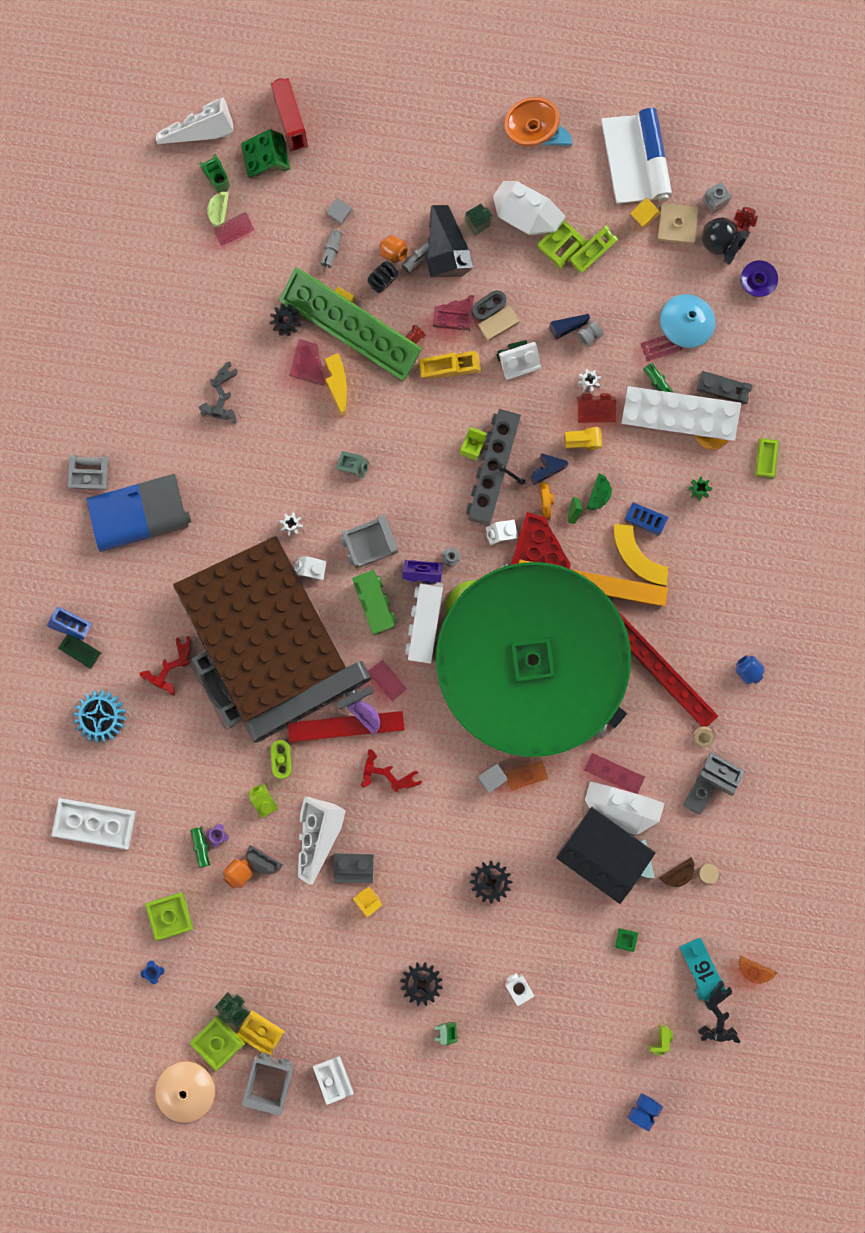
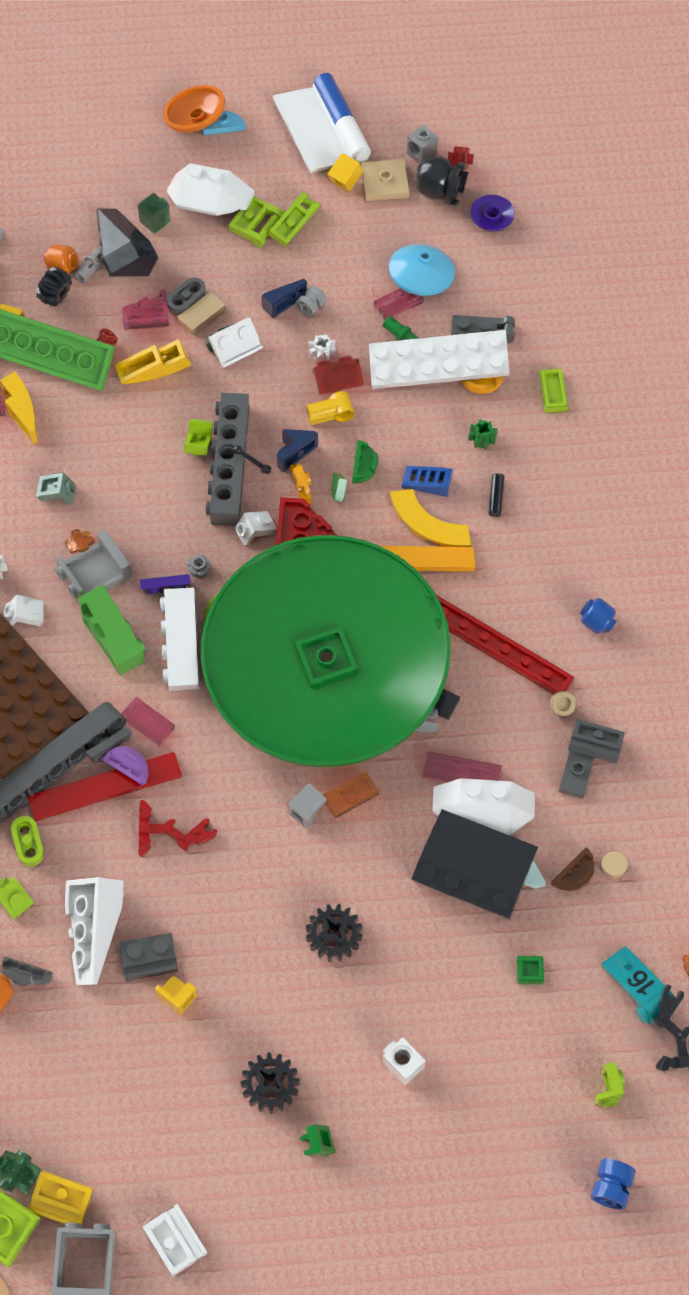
camera: 10 degrees left, 20 degrees down
none -> clear orange plant [65,529,95,553]
none -> black axle [489,473,505,517]

